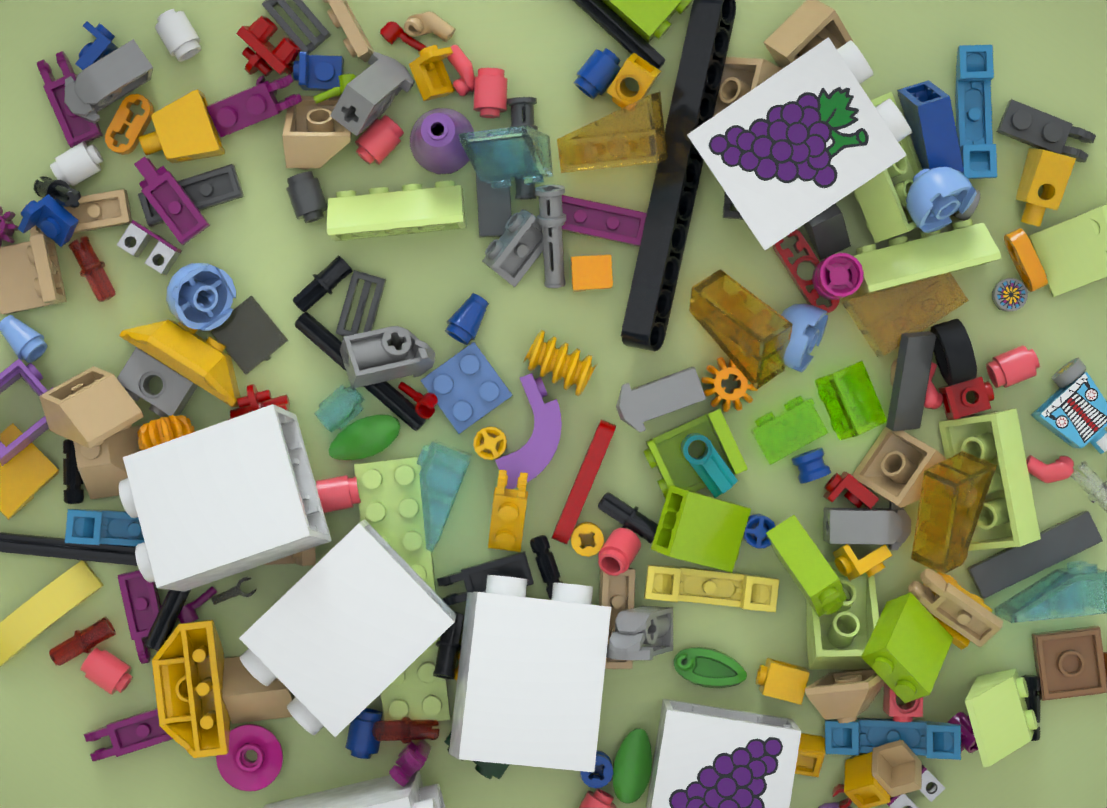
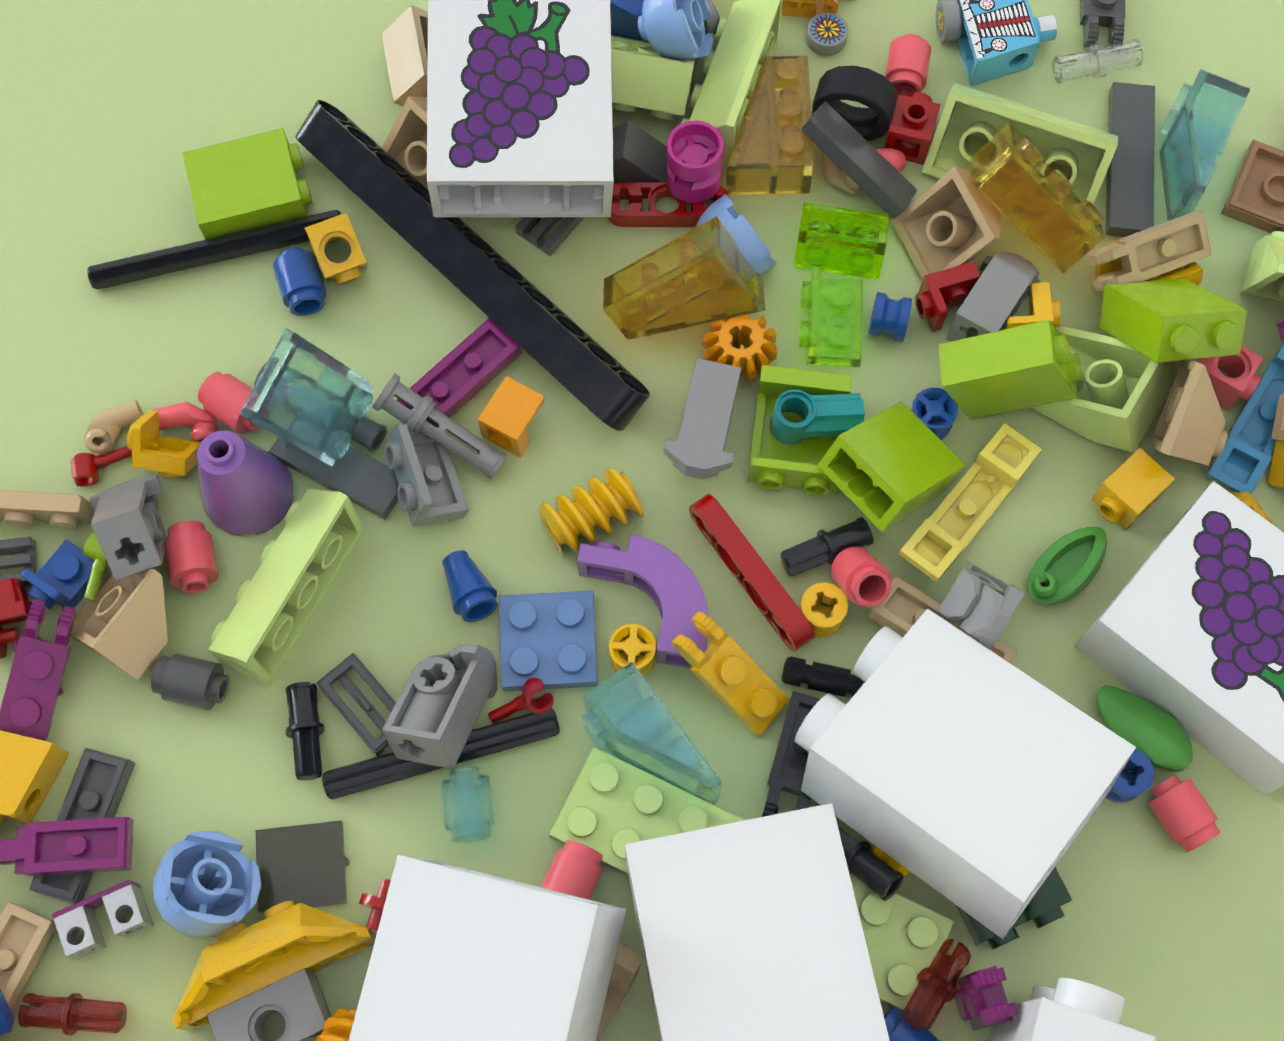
camera: 55 degrees left, 20 degrees down
bright green arm [329,414,400,460] -> none
clear yellow wedge [557,91,668,173] -> none
coral arm [1026,455,1074,483] -> none

